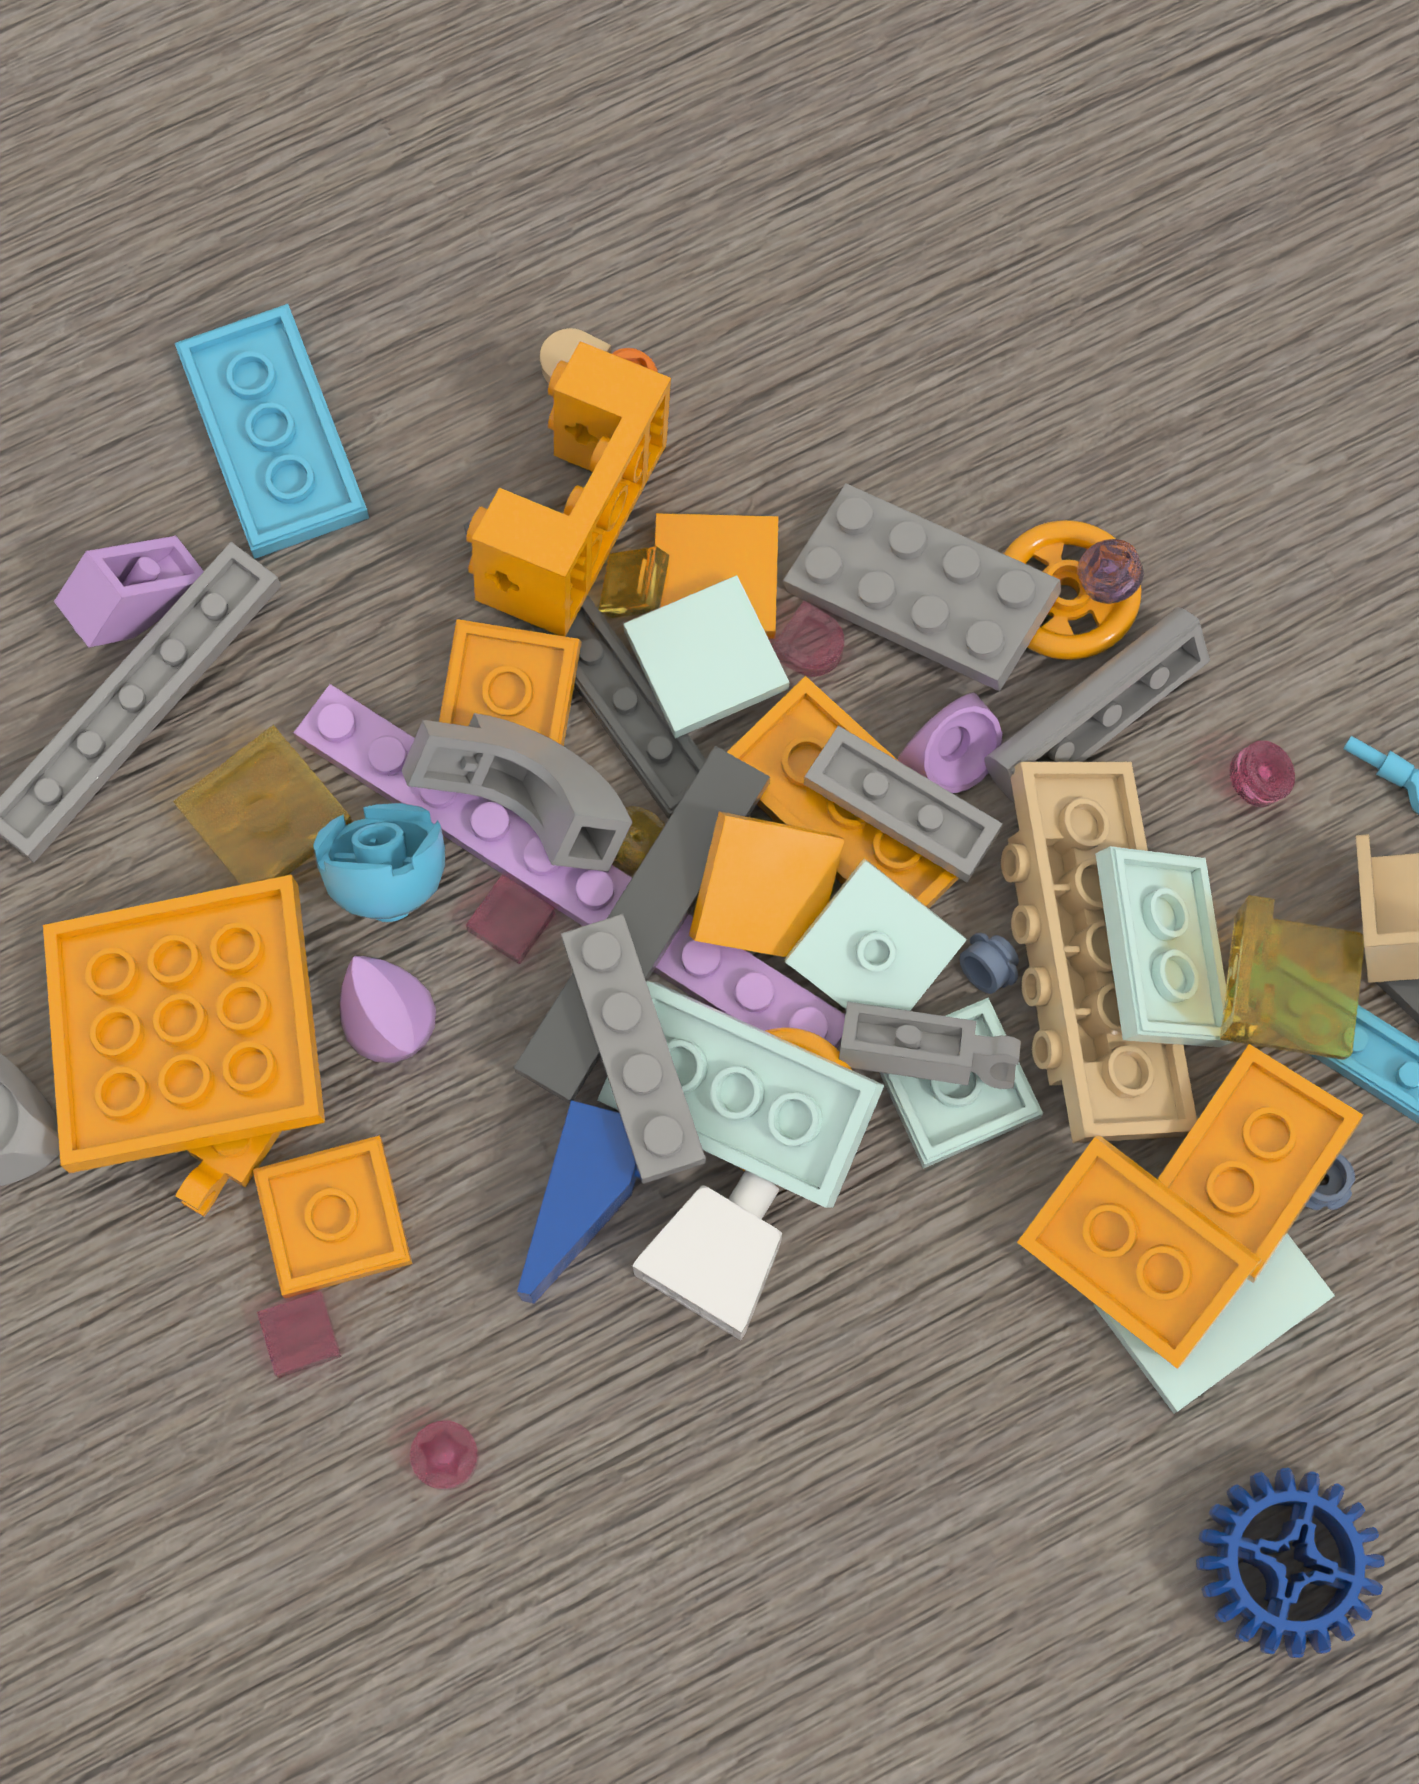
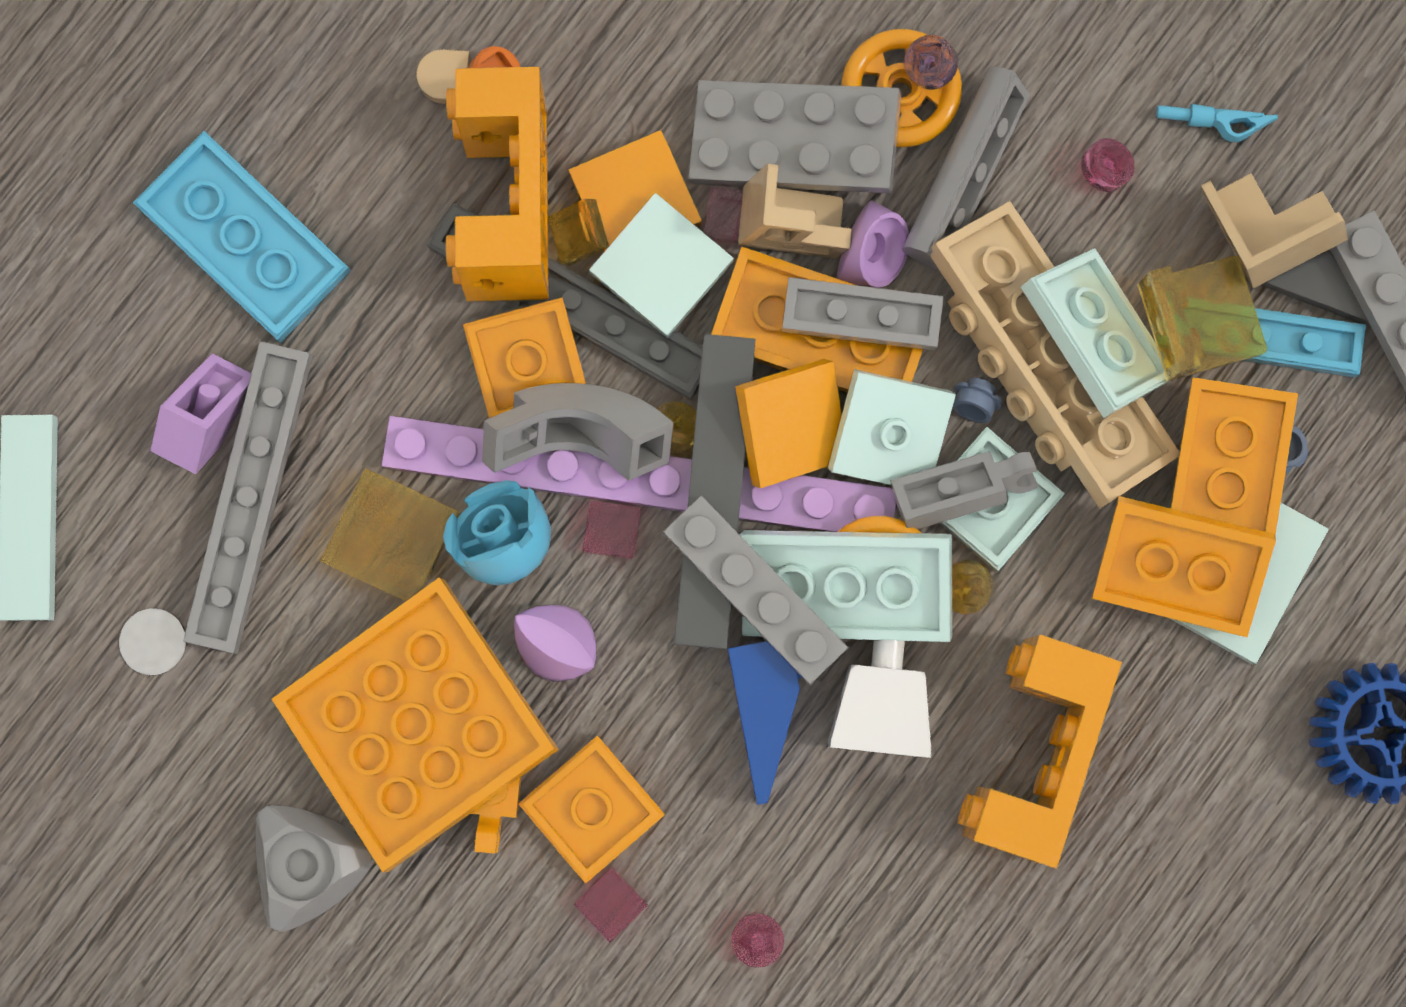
camera: 25 degrees left, 10 degrees up
none -> tan panel [738,163,852,259]
none -> clear yellow tile [952,560,994,614]
none -> light orange plate [957,635,1122,869]

